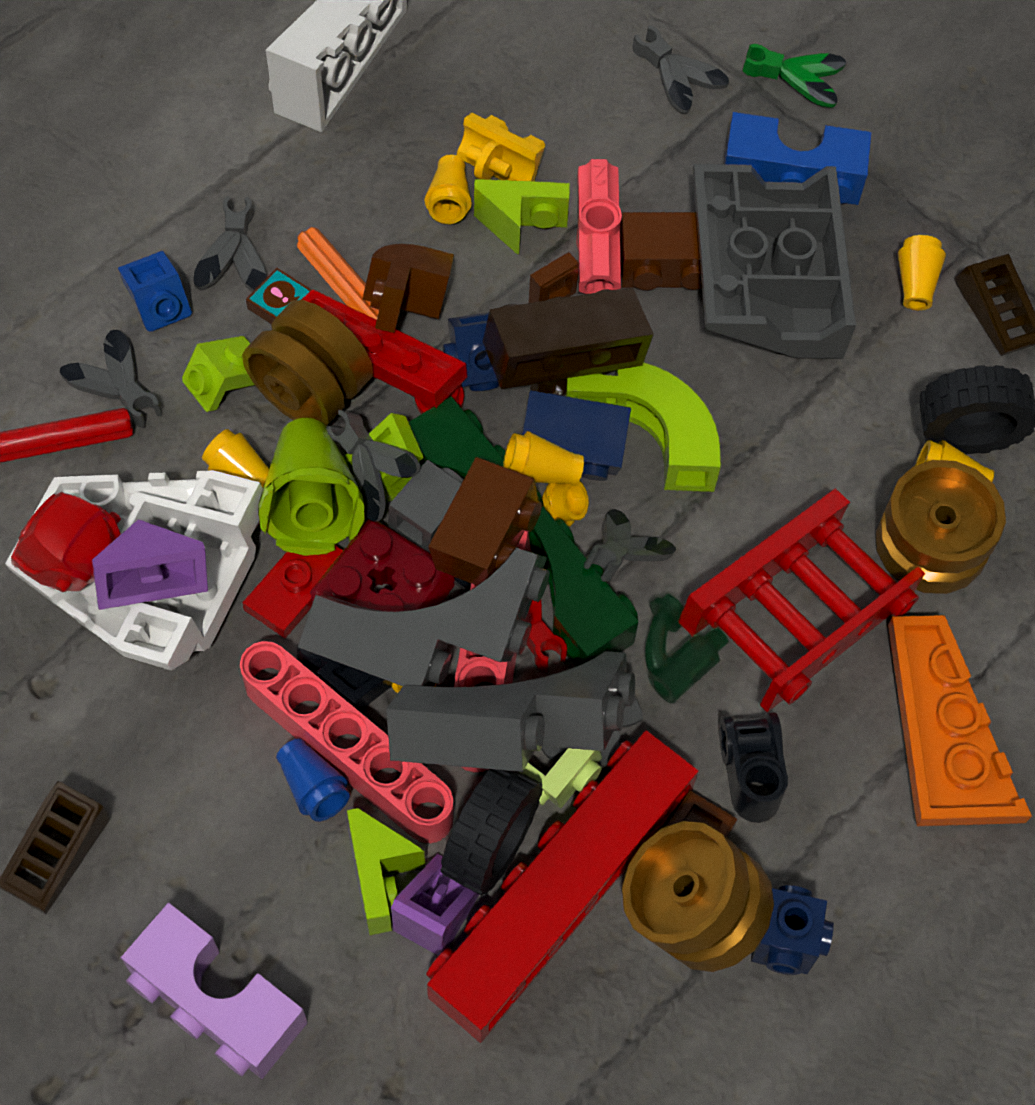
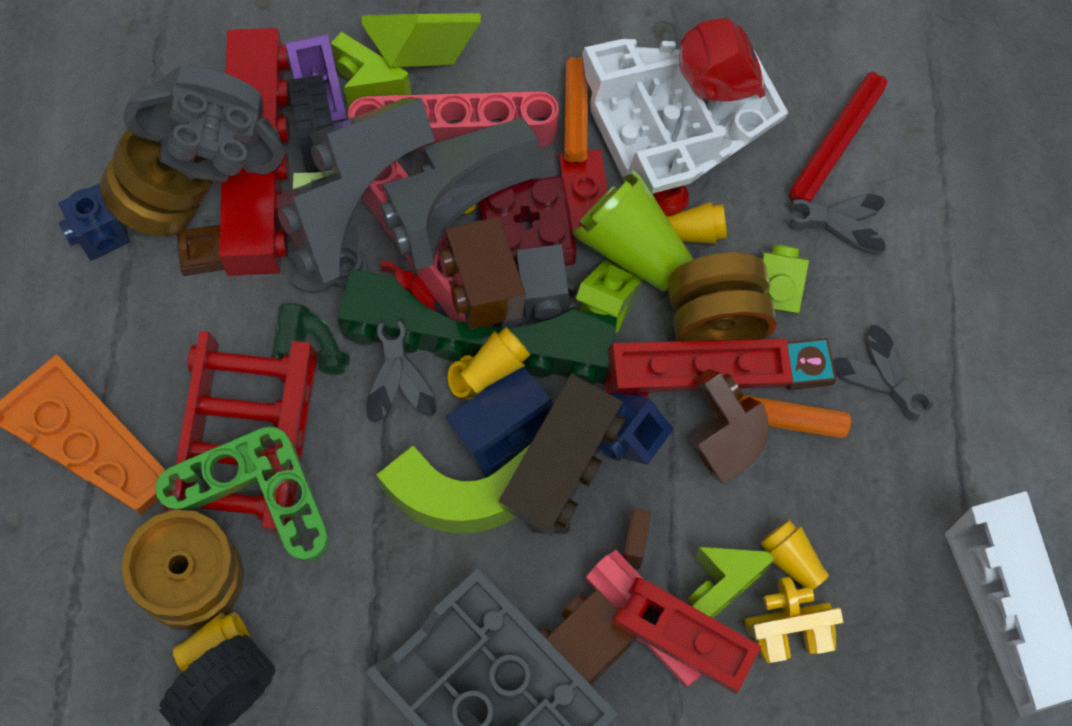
camera: 140 degrees right, 5 degrees up
medium lavender slope [92,519,208,610] -> none
blue bracket [118,250,192,332] -> none
blue cone [276,739,350,822] -> none
dark grey piece [327,410,420,522] -> none
black piece [719,712,788,823] -> none
none -> dark grey piece [124,65,285,182]
none -> bright green beam [155,427,331,562]
none -> lime slope [361,13,481,67]
none -> orange axle [564,56,588,163]
none -> red plate [611,577,762,694]

